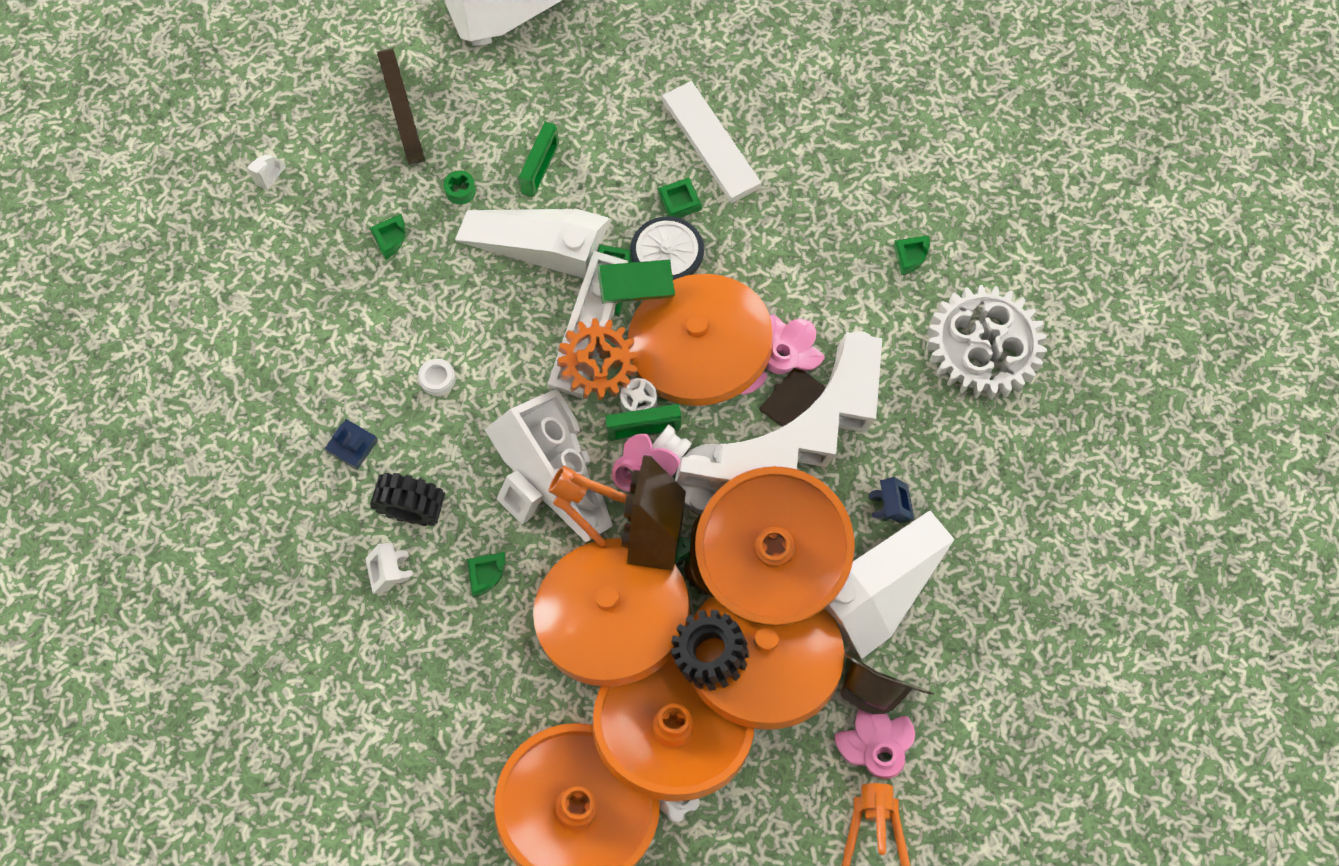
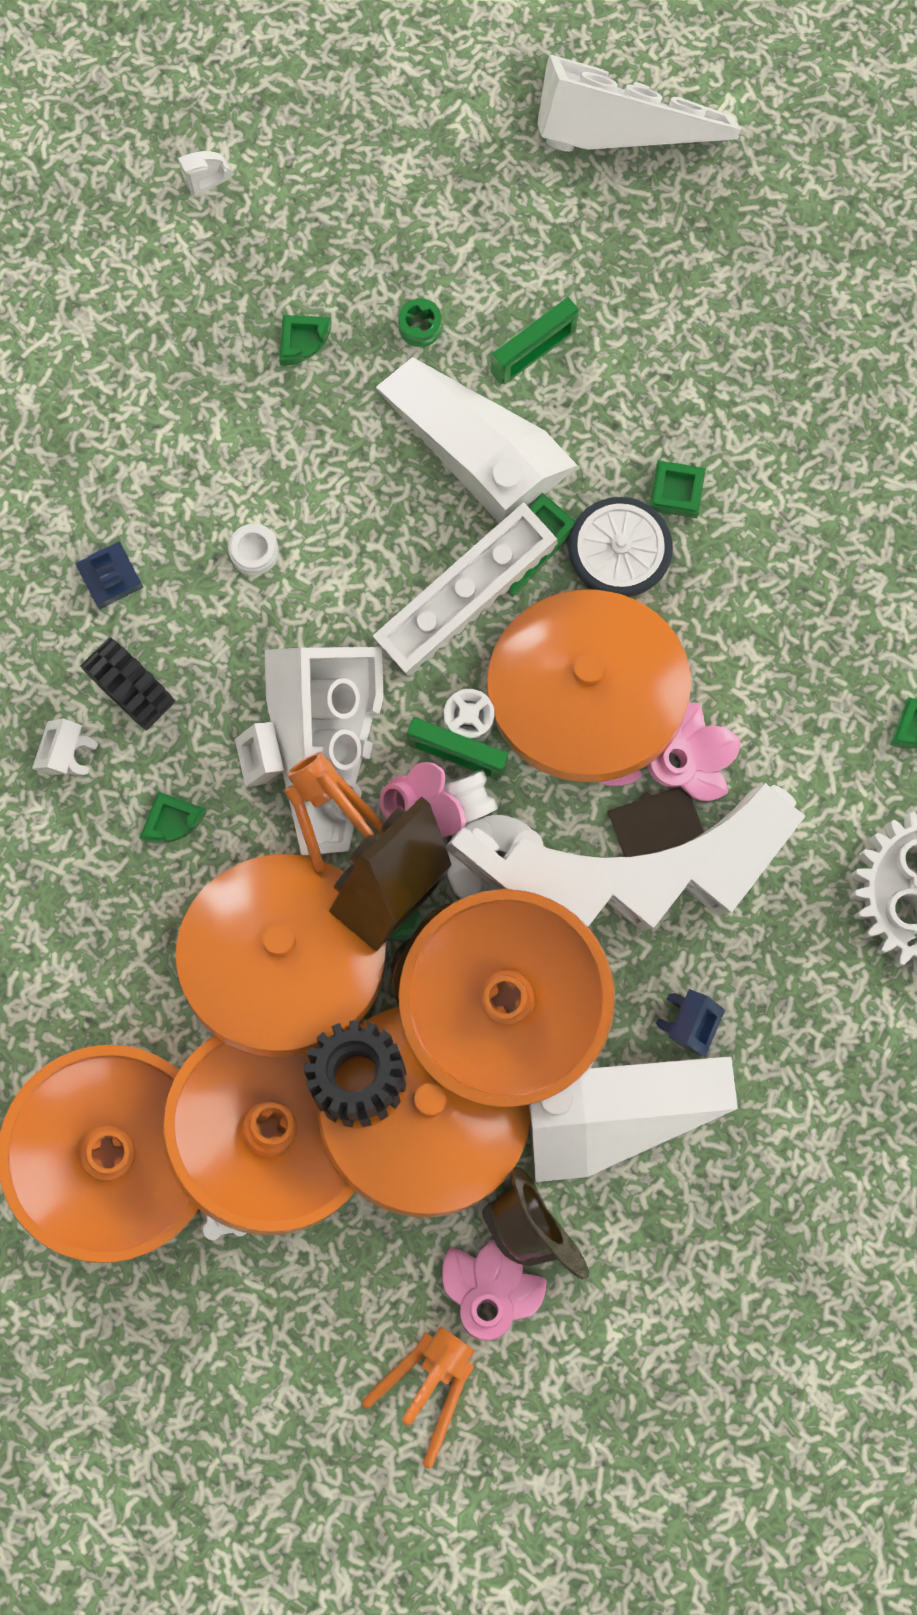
camera: 30 degrees right, 10 degrees up
dark brown beam [377,48,426,165] -> none
orange gear [557,318,639,401] -> none
green tile [597,259,675,304] -> none
white tile [662,81,761,203] -> none

